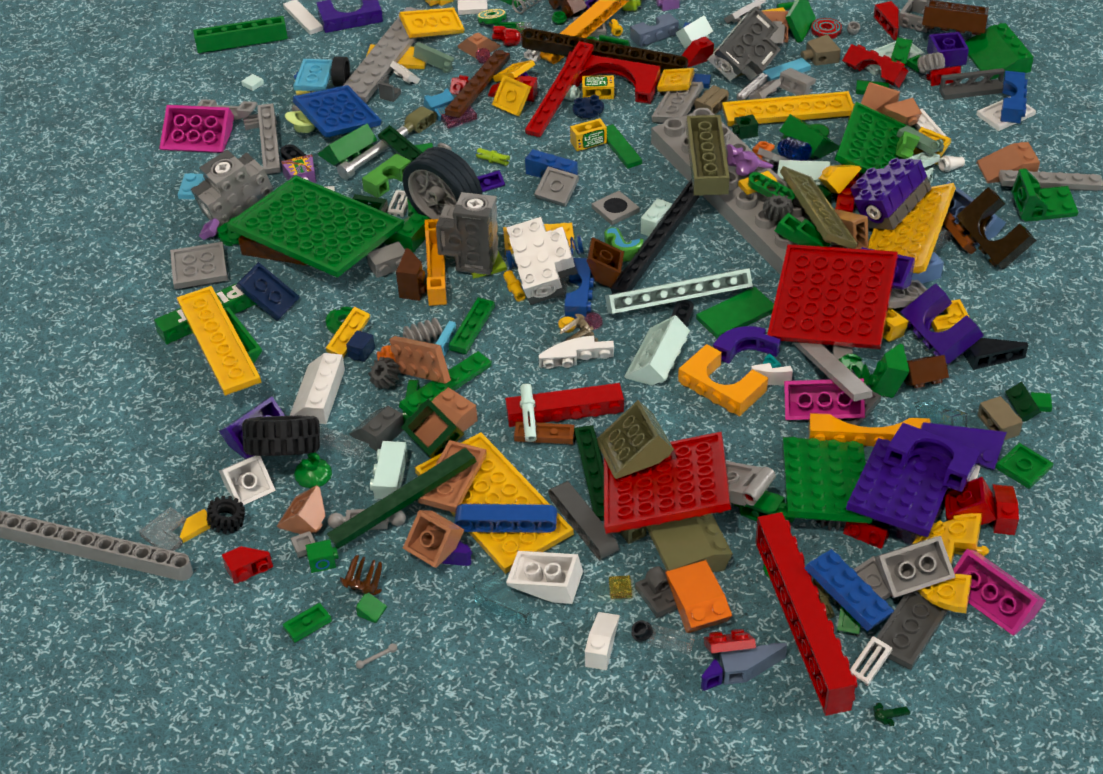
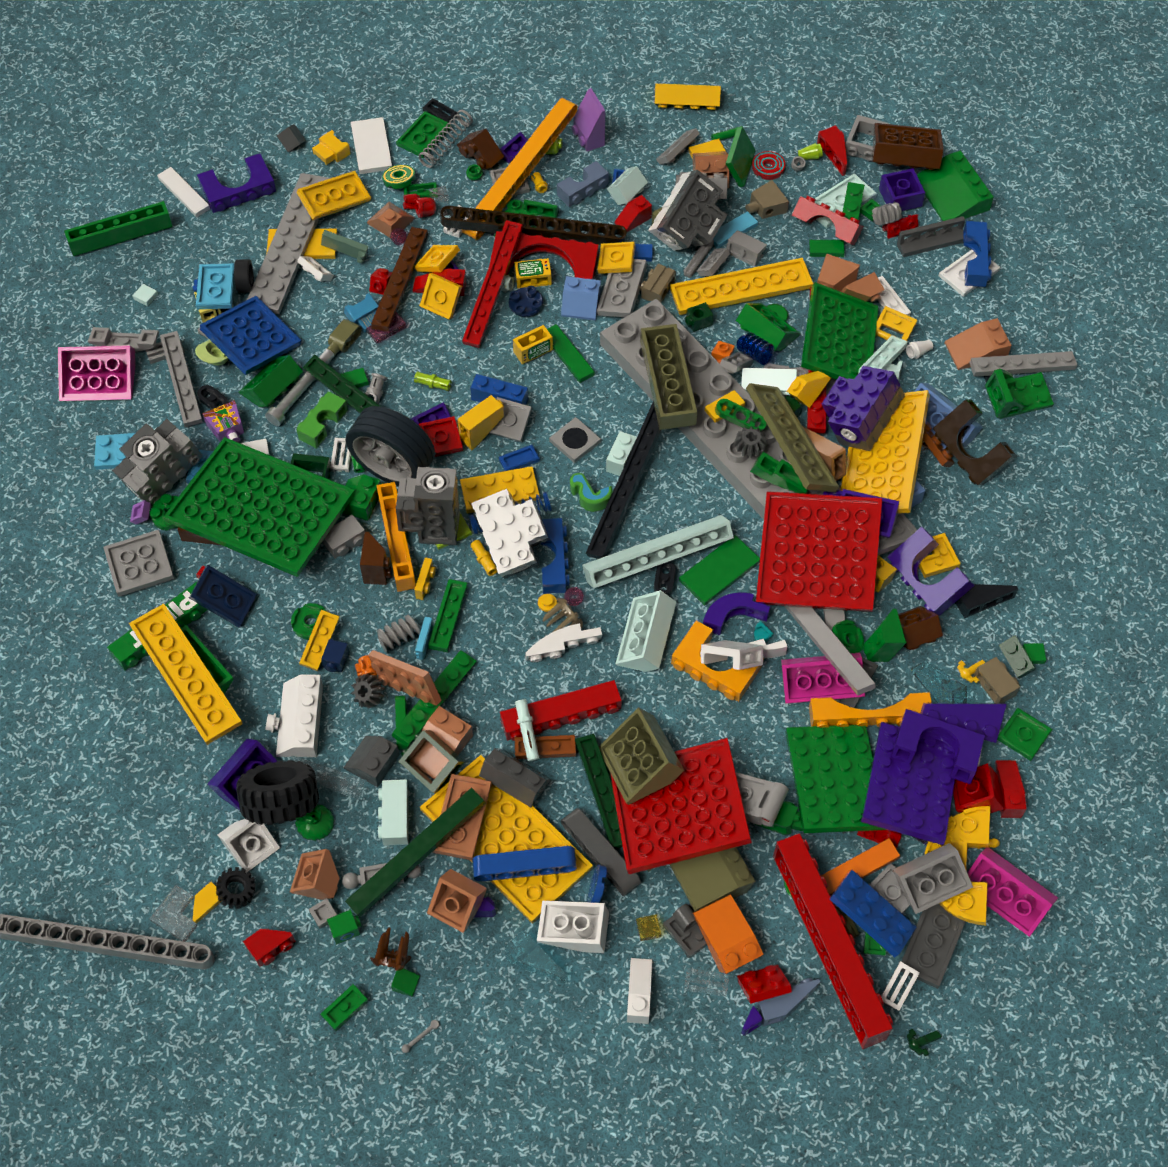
camera: 10 degrees left, 15 degrees up
dark grey panel [378,76,401,102] -> none
reddish brown slope [587,237,624,288] -> none
black plate [631,620,653,642] -> none
medium lavender animal [727,144,773,176] -> none
sand green hinge [896,125,944,156] -> none
bright green panel [896,131,920,159] -> none
none -> white plate [265,713,280,733]
none -> yellow plate [414,557,436,600]
none -> red plate [419,416,463,457]
none -> yellow slope [457,395,504,451]
none -> dark grey slope [479,748,551,808]
none -> blue tile [499,445,540,471]
none -> medium blue slope [561,276,601,320]
none -> blue tile [587,865,607,903]
none -> white panel [700,640,763,670]
none -> lime cone [797,143,823,160]
none -> orange tile [820,838,900,896]
none -> yellow piece [957,659,985,683]

